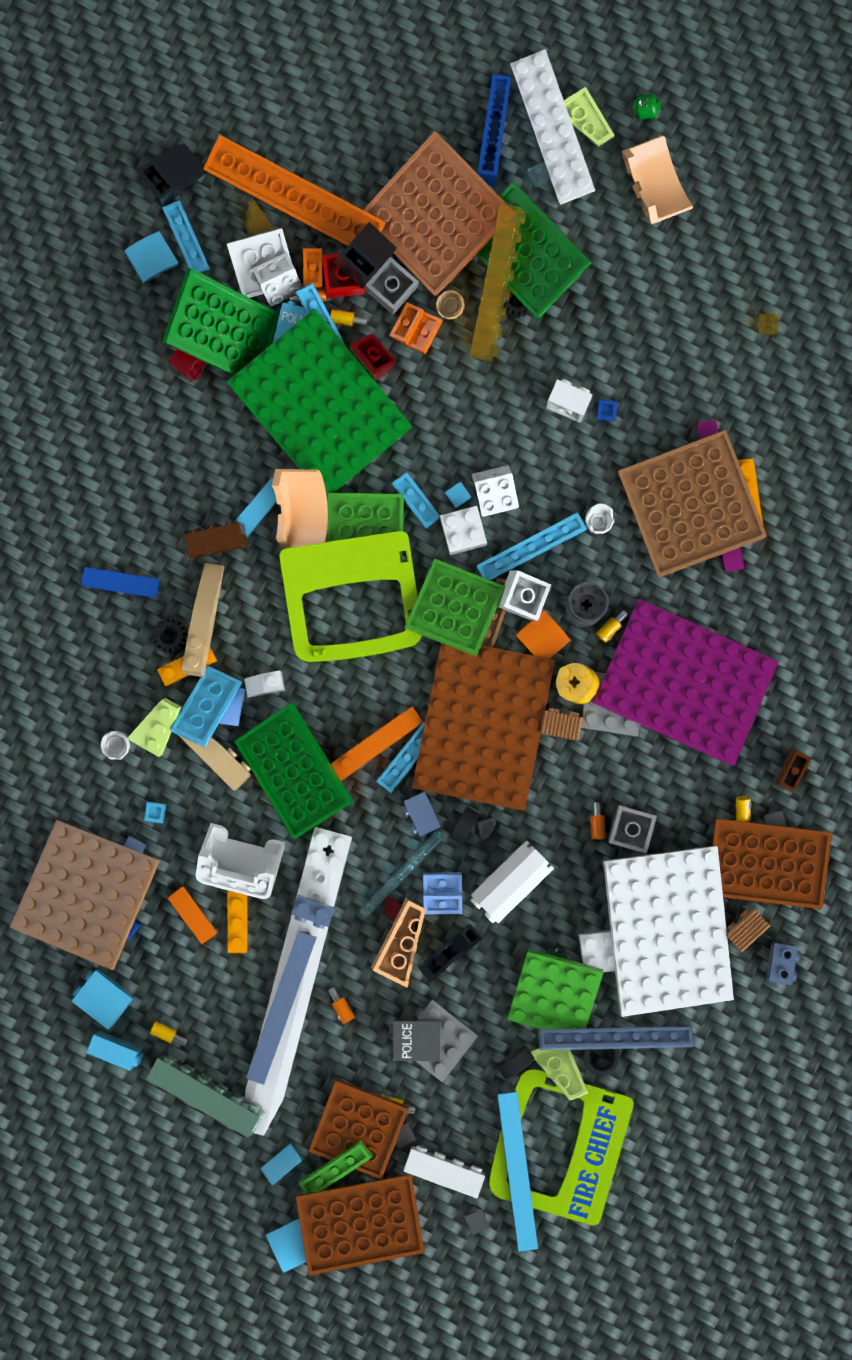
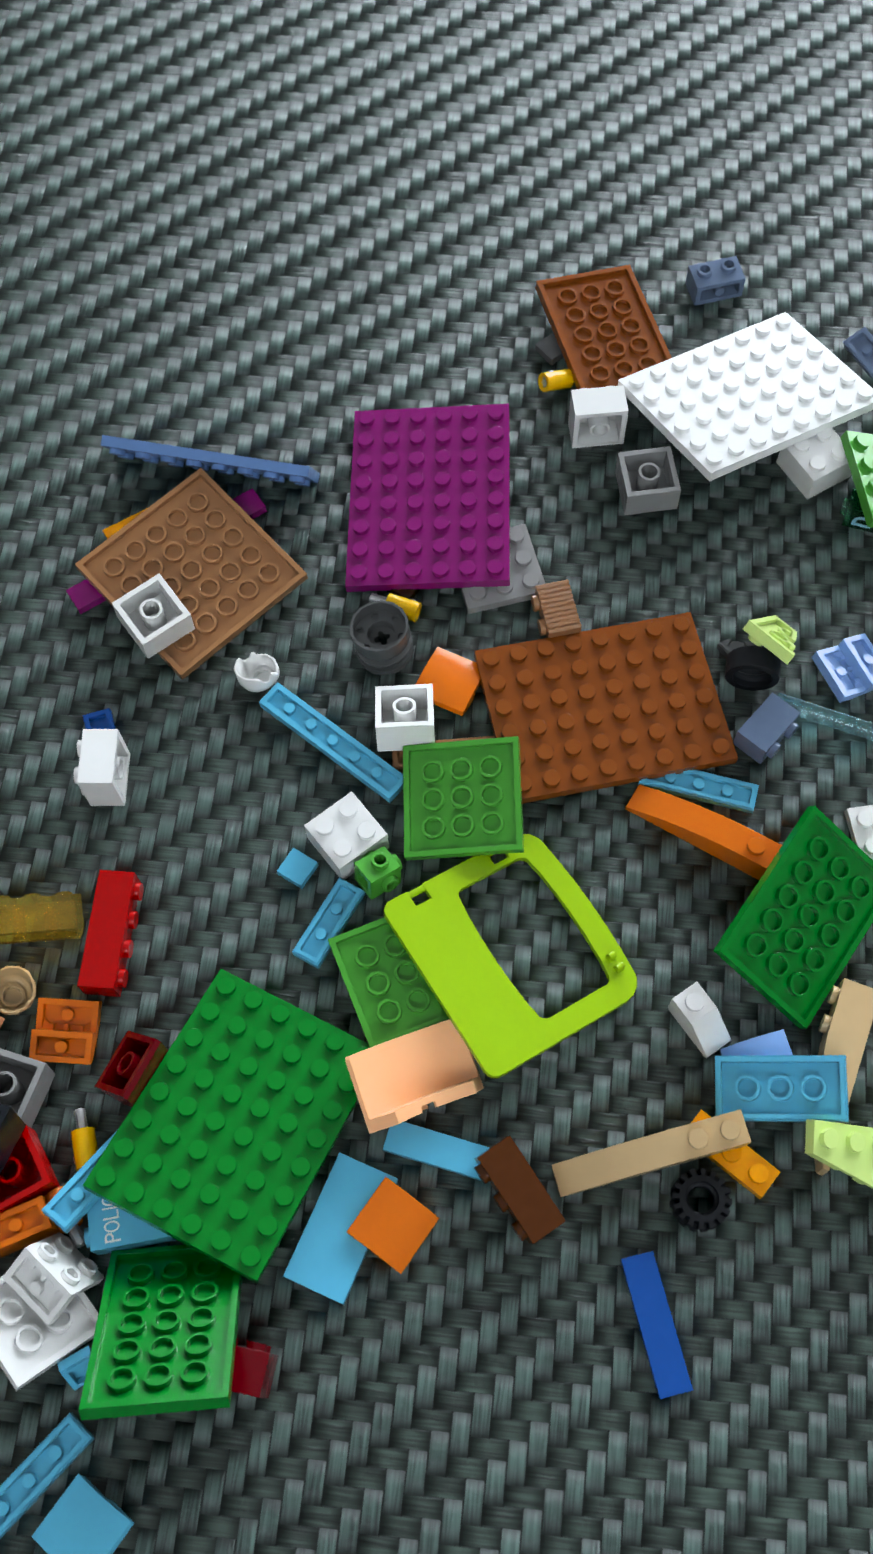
camera: 115 degrees left, 20 degrees down
white brick [471,841,554,923] -> none
white bracket [472,465,519,516] -> none
yellow brick [556,663,600,704] -> none
orange piece [590,802,606,839] -> none
medium nougat brick [726,908,770,952] -> none
reddish brown brick [775,750,812,792] -> none
none -> medium azure tile [57,1345,91,1391]
none -> red brick [77,870,144,997]
none -> medium blue plate [101,435,320,487]
none -> white brick [112,573,195,659]
none -> medium azure tile [283,1152,398,1305]
none -> orange slope [347,1177,439,1274]
none -> bright green brick [354,846,403,900]
none -> white brick [568,385,628,448]
none -> yellowish green wing [743,615,797,665]

